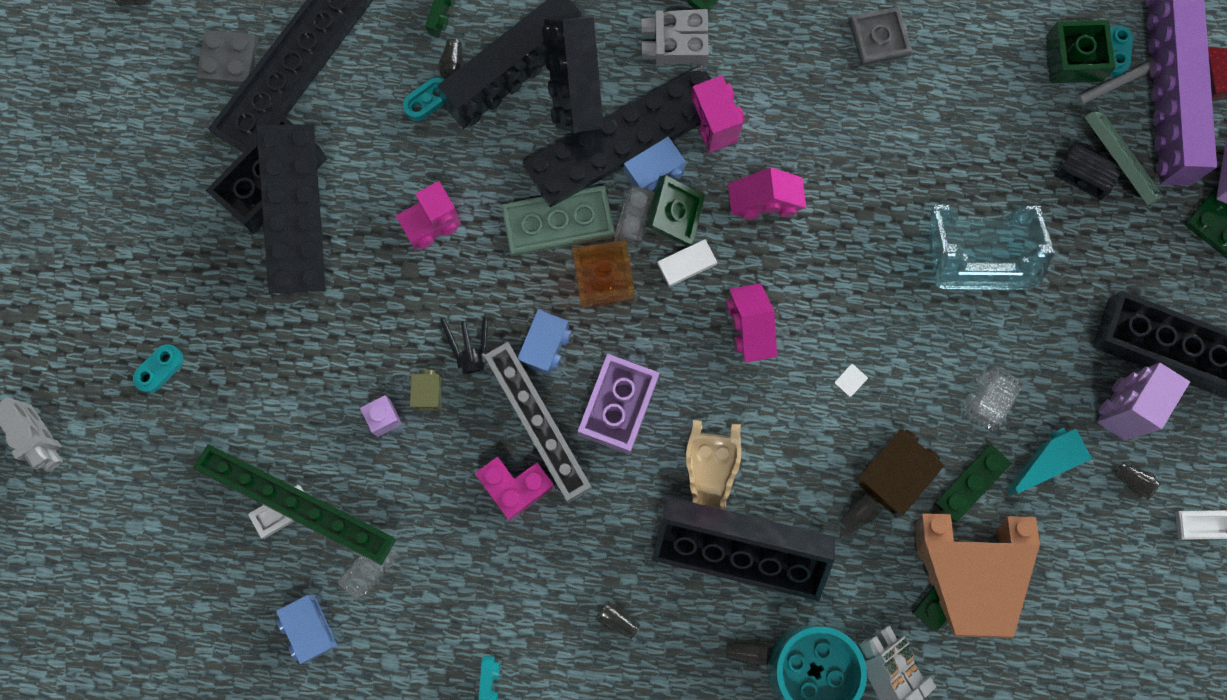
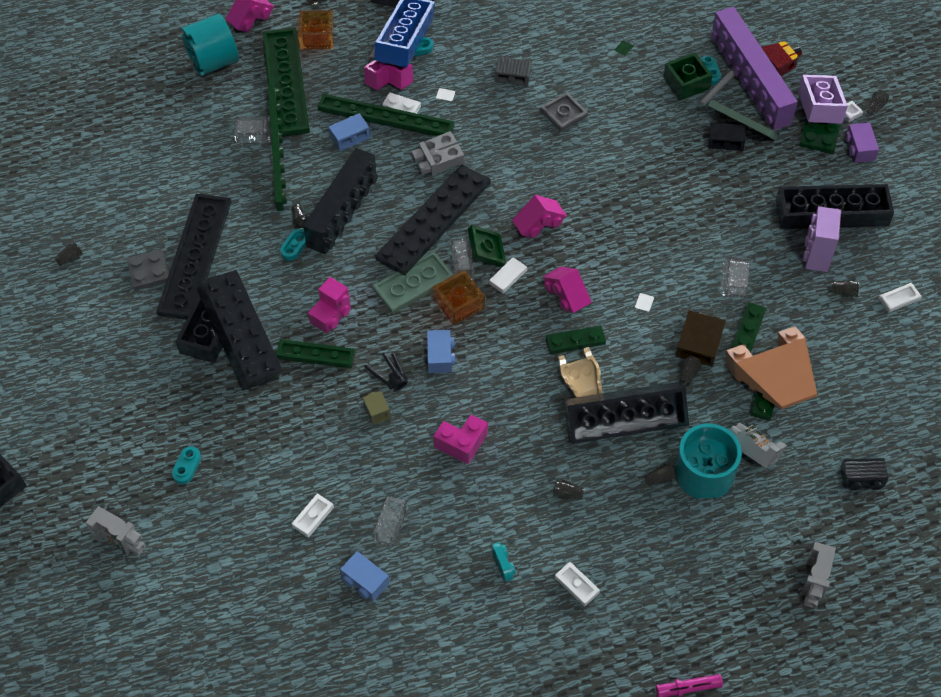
camera: 20 degrees left, 20 degrees down
dark green plate [193,444,396,566] -> none
lavender brick [360,395,403,437] -> none
light grey brick [484,342,592,503] -> none
black brick [542,16,604,133] -> none
lavender brick [578,354,660,455] -> none
medium blue brick [624,136,686,197] -> none
dark pink brick [691,75,745,153] -> none
clear light blue windscreen [930,205,1055,289] -> none
teal slope [1007,428,1092,496] -> none
none -> dark green plate [276,339,355,369]
none -> dark green plate [546,325,606,354]

